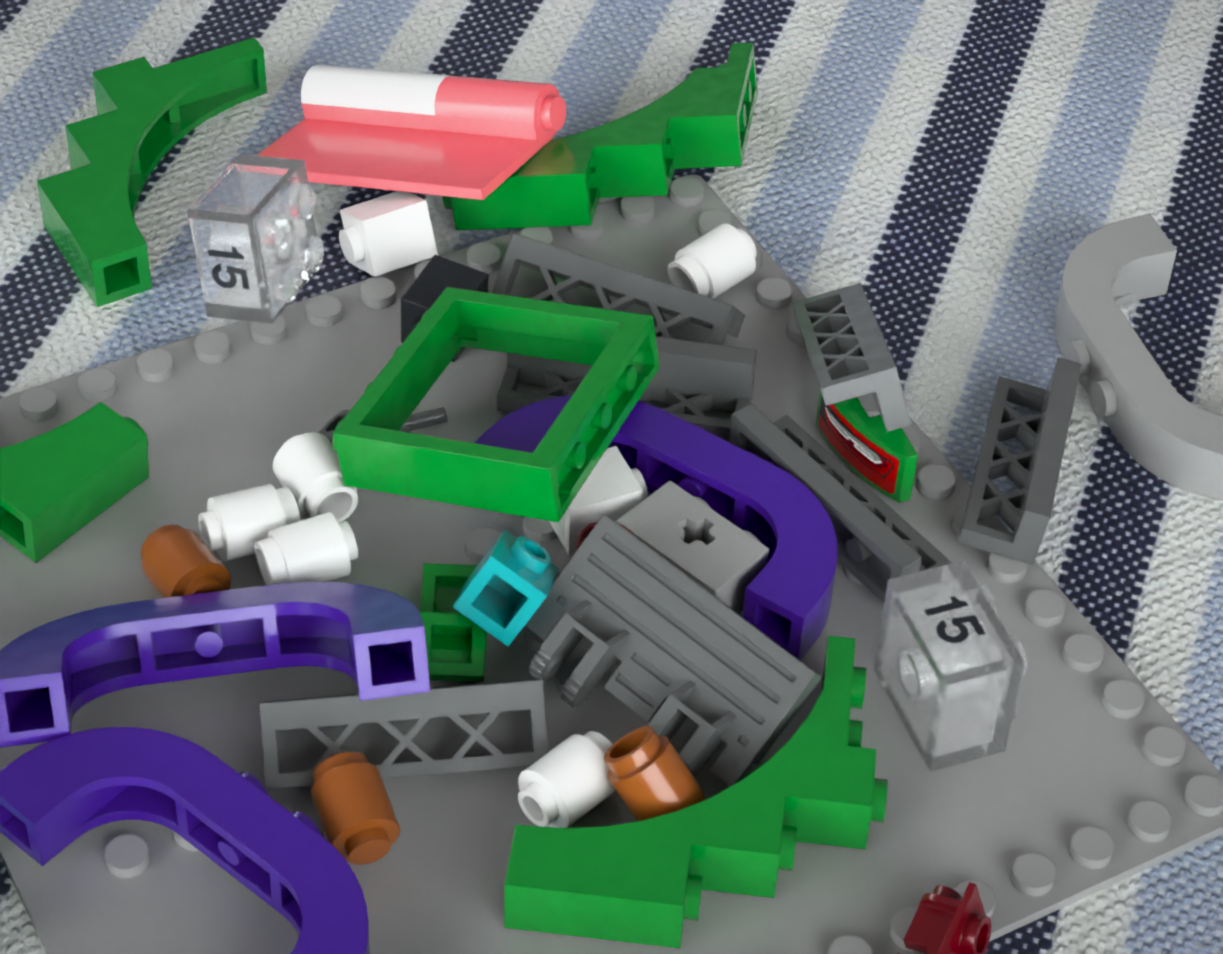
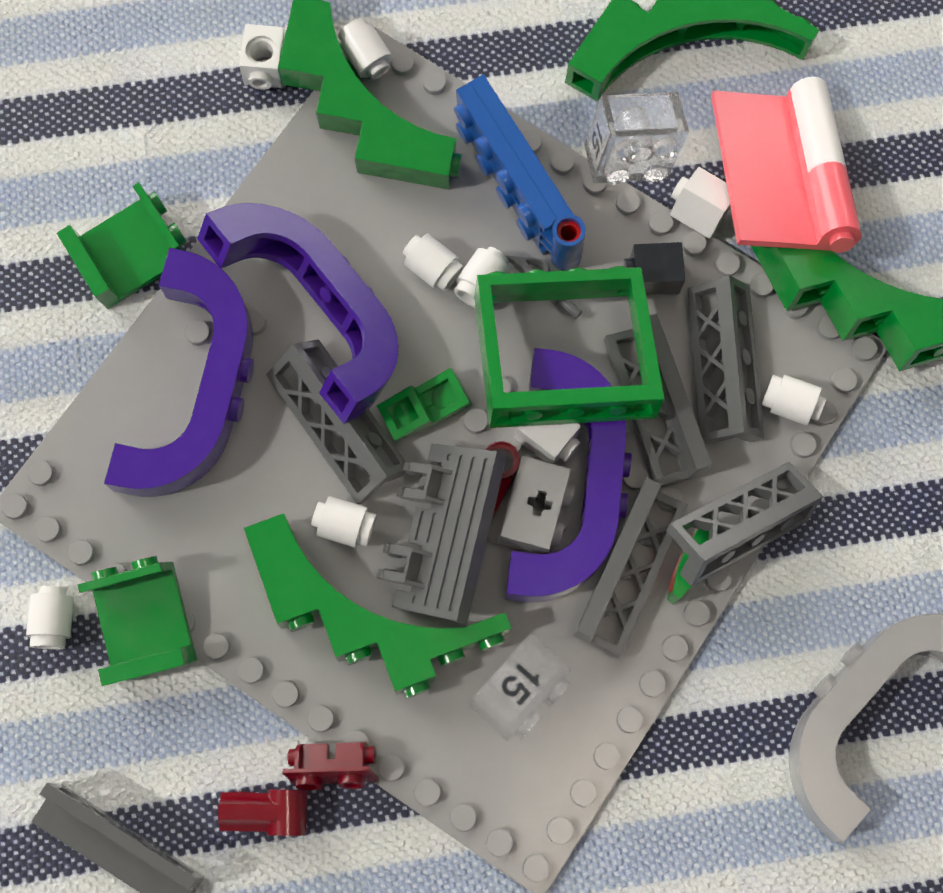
camera: 60 degrees right, 30 degrees up
dark orange brick [141,524,231,598] -> none
white brick [254,512,358,585] -> none
dark orange brick [311,752,400,865] -> none
teal brick [452,529,559,647] -> none
dark orange brick [604,726,705,821] -> none
dark grey fence [957,357,1082,565] -> none
none -> blue hinge [454,74,586,271]

